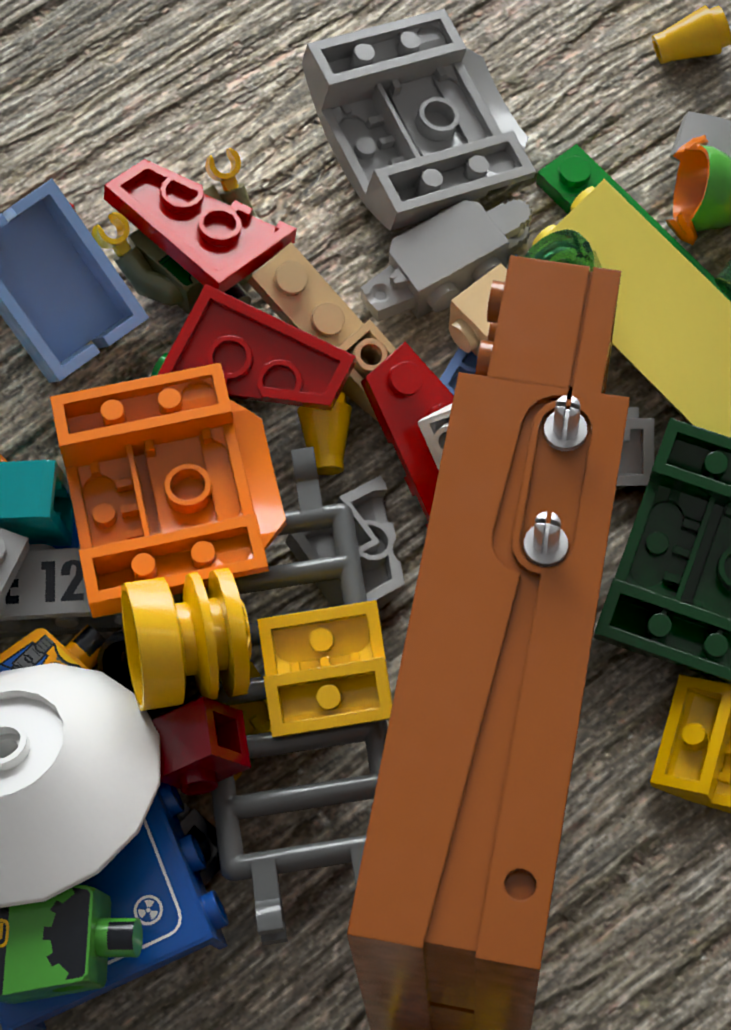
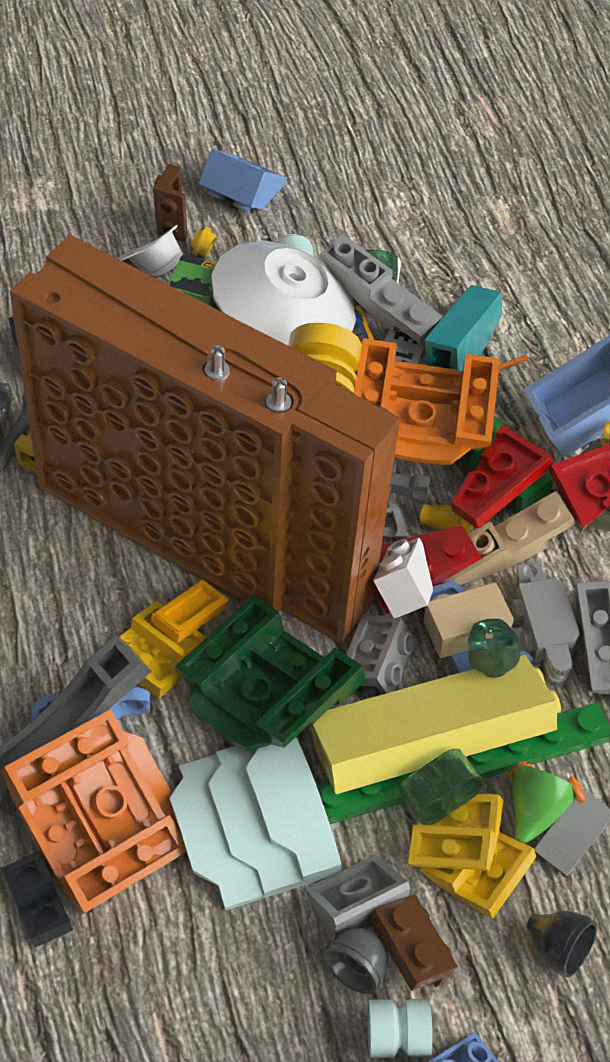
camera: 110 degrees right, 10 degrees down
none -> light orange tile [151,579,229,644]

